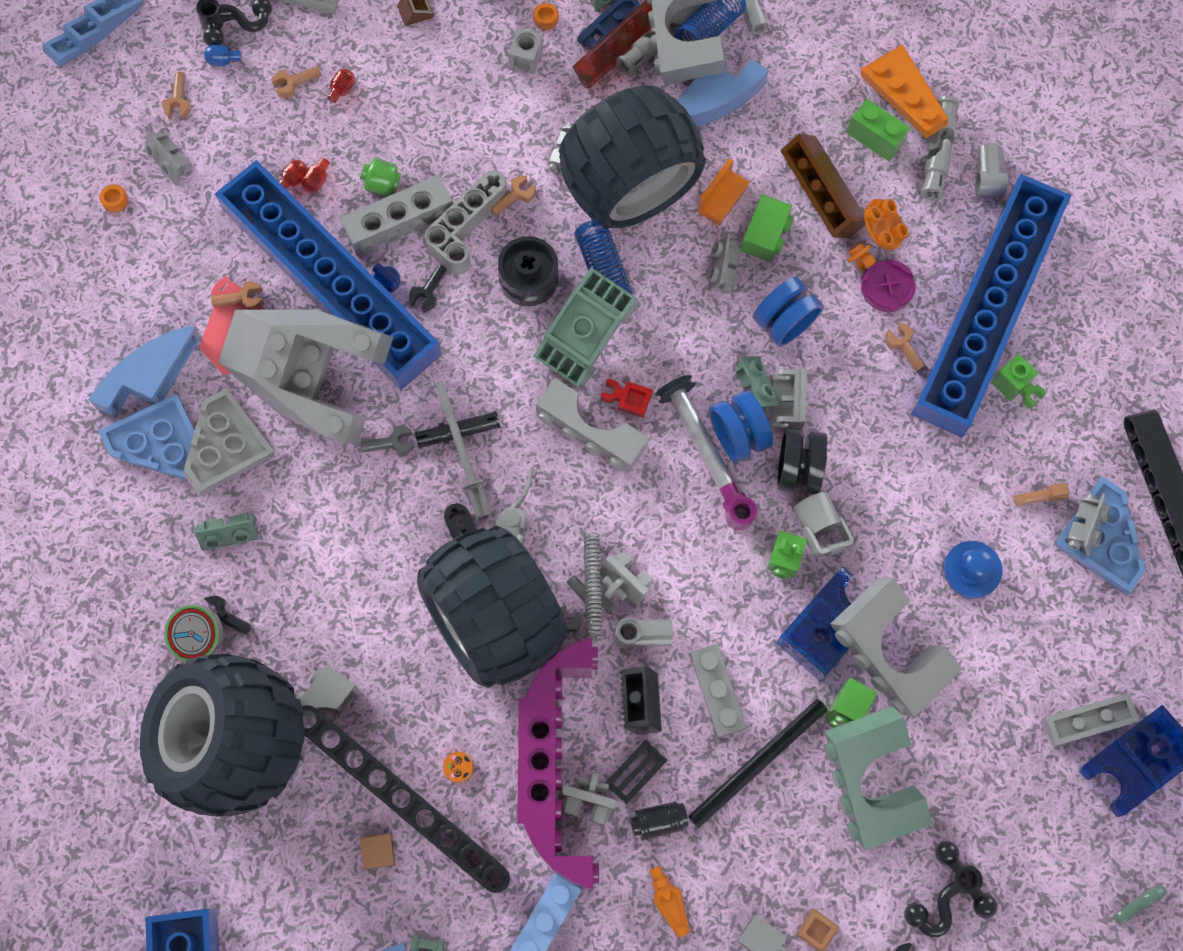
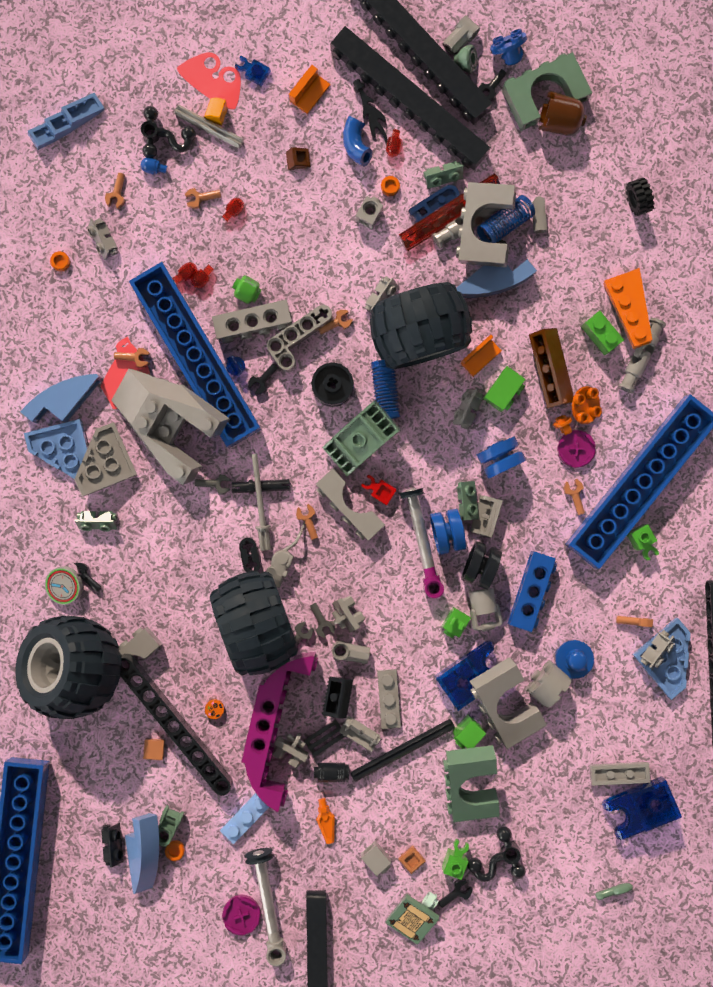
camera: 10 degrees right, 15 degrees up
light grey piece [583,531,603,641] -> none
light grey piece [975,143,1008,197] -> none
none -> nougat bar [296,504,318,540]
none -> light grey hinge [339,715,381,752]
none -> bright green brick [442,839,469,880]
none -> blue brick [507,551,557,632]
none -> light grey brick [525,660,572,708]

